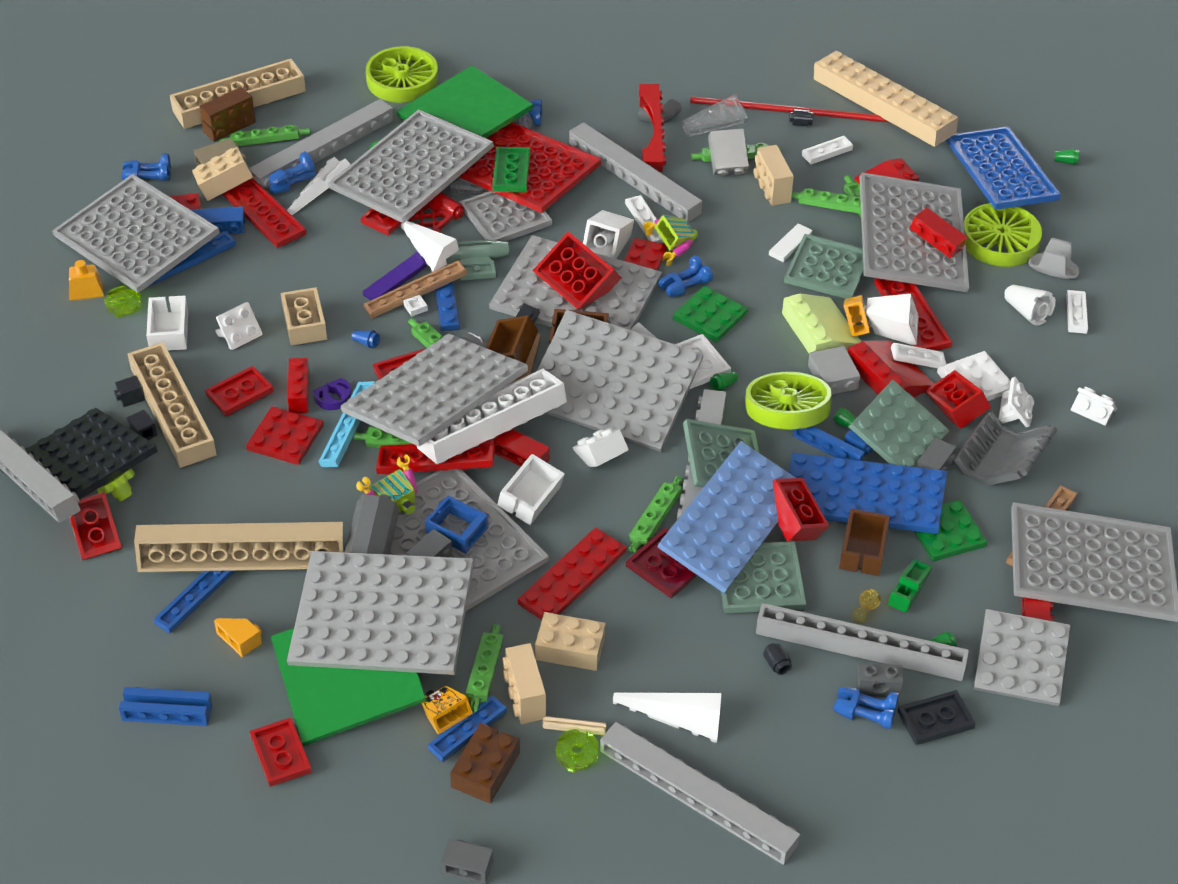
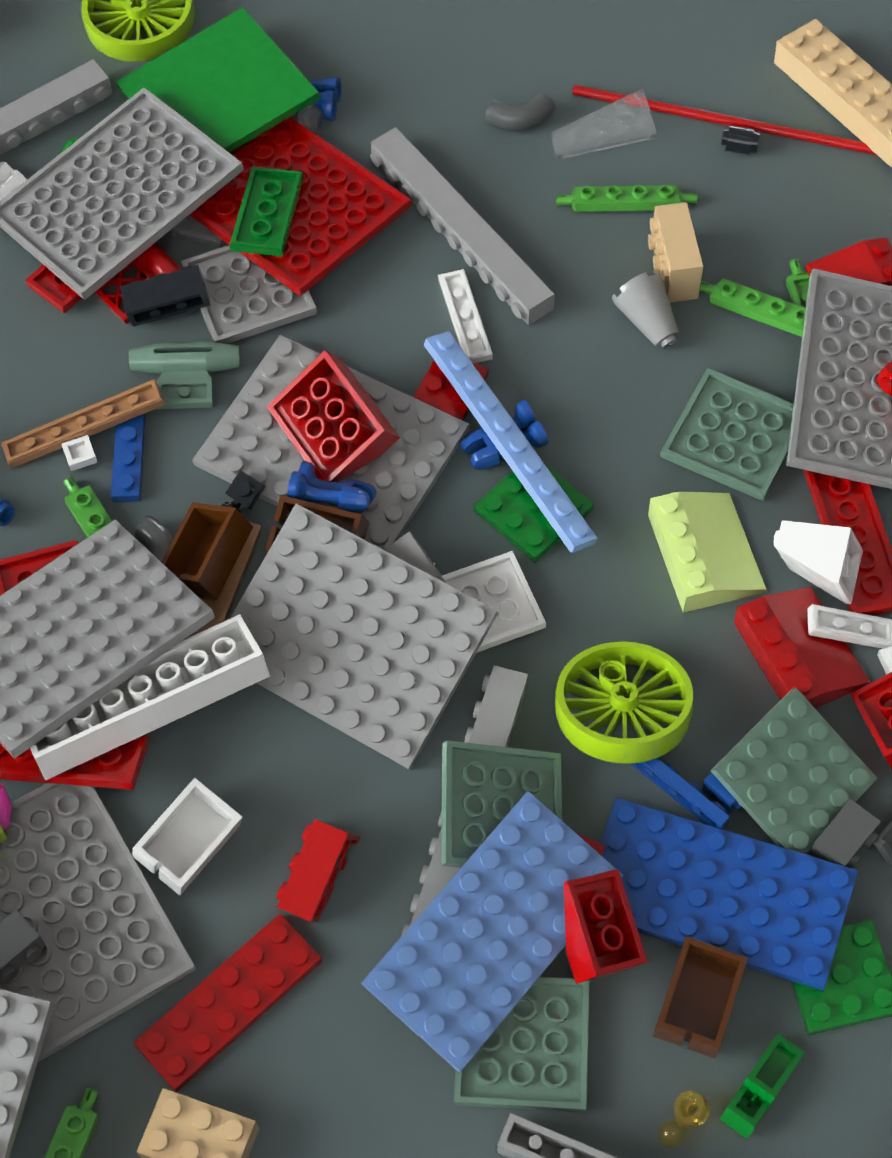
camera: 10 degrees right, 15 degrees up
dark purple tile [363,252,428,300] -> none
white wedge [400,221,459,272] -> none
blue window [425,496,488,554] -> none
red brick [495,429,550,467] -> none
white slope [572,428,629,467] -> none
white slope [583,210,634,259] -> none
dark red plate [626,527,698,599] -> none
bright green plate [628,476,683,553] -> none
red arch [639,84,666,172] -> none
torso [643,215,698,266] -> none
light grey brick [708,129,749,176] -> none
green cone [710,371,738,391] -> none
white tile [769,224,813,262] -> none
white plate [802,136,853,165] -> none
light grey brick [808,346,860,395] -> none
green cone [833,407,857,429] -> none
light orange torso [844,295,870,337] -> none
none -> black brick [120,265,210,327]
none -> red wedge [276,819,360,922]
none -> blue piece [287,461,377,513]
none -> light blue plate [424,331,597,553]
none -> light grey cone [612,270,679,349]

